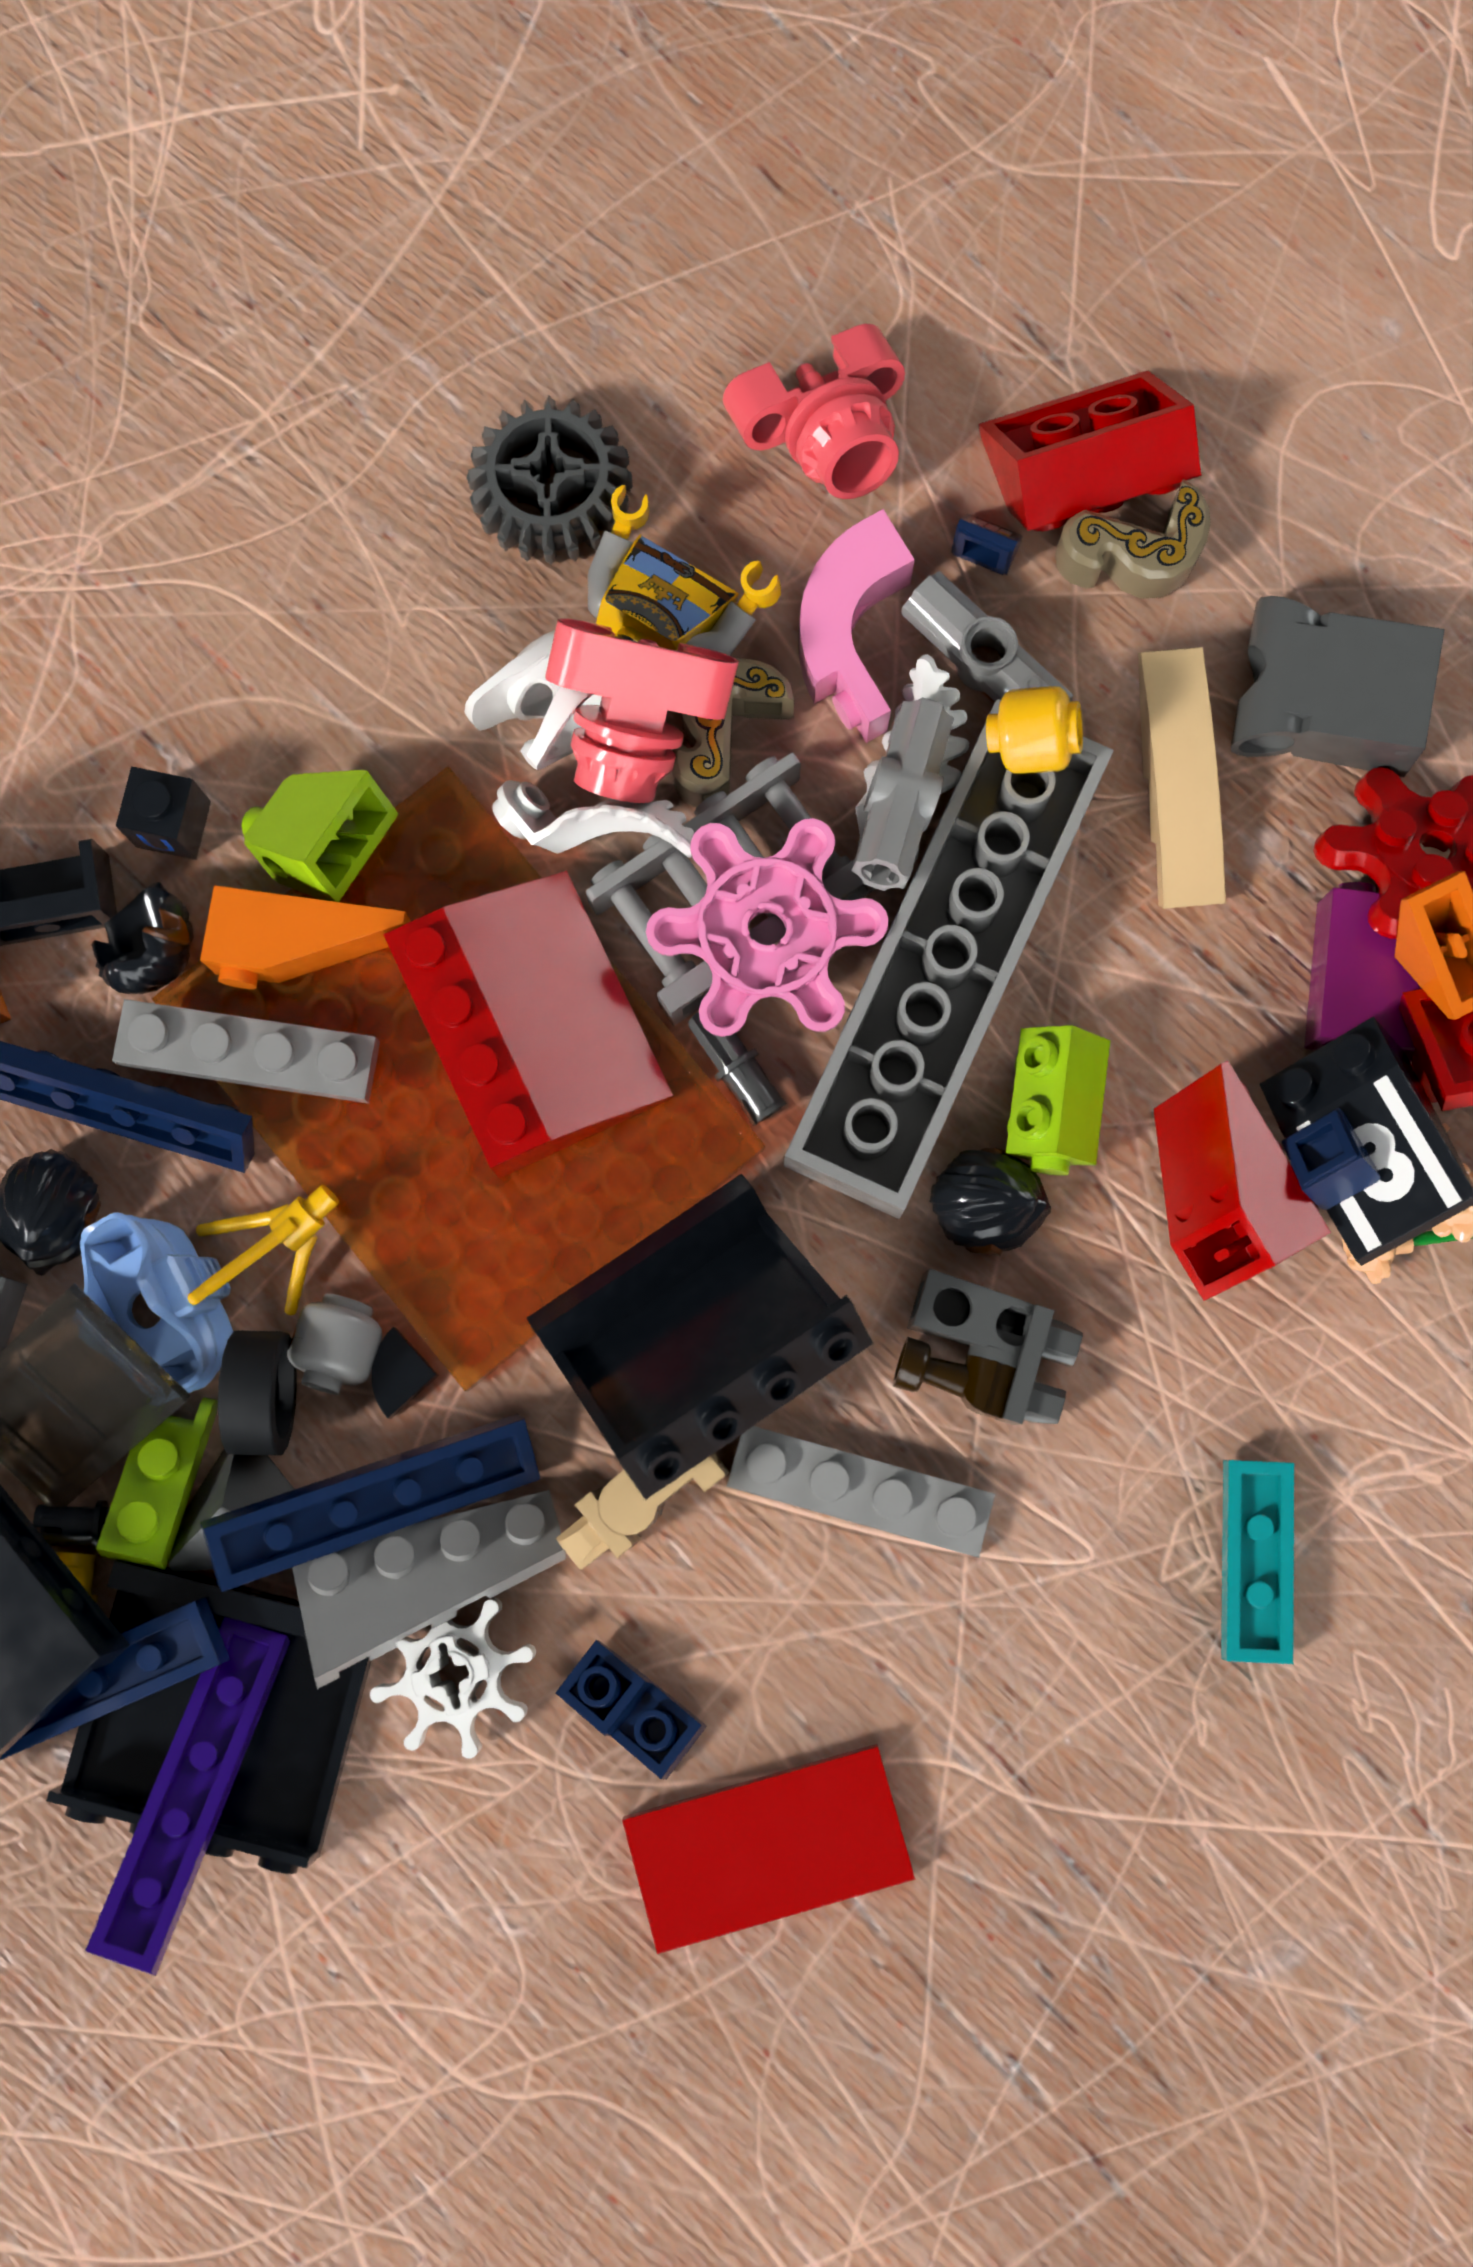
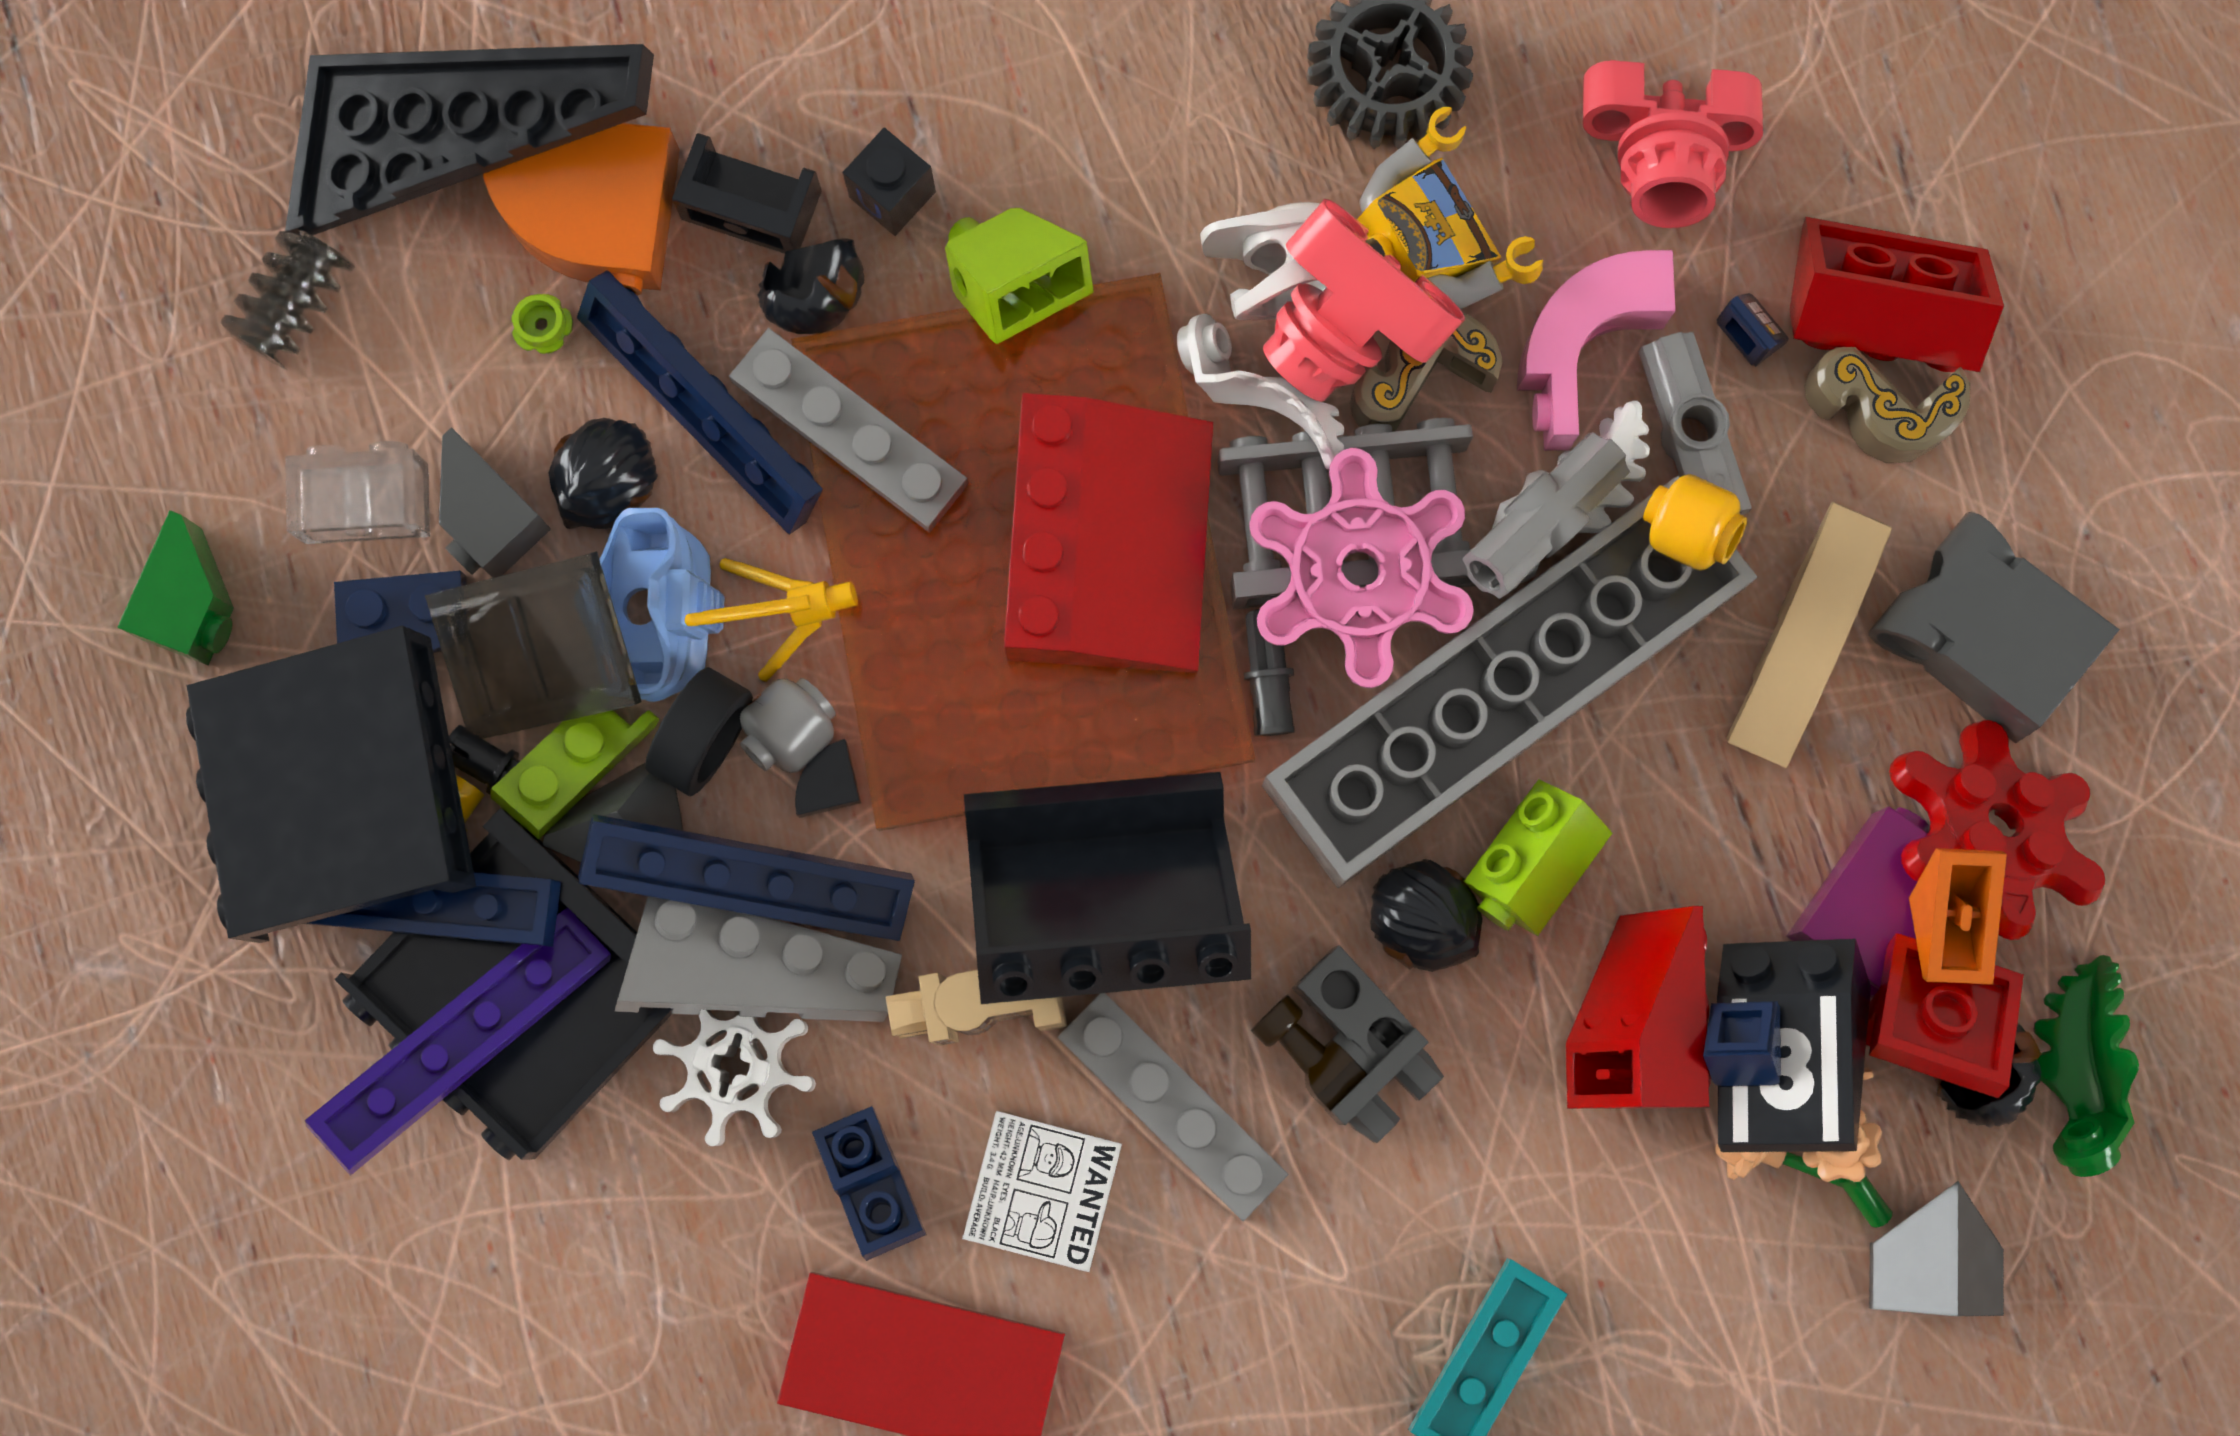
camera: 25 degrees right, 0 degrees up
orange slope [200,885,411,989] -> none
none -> white tile [962,1111,1122,1272]

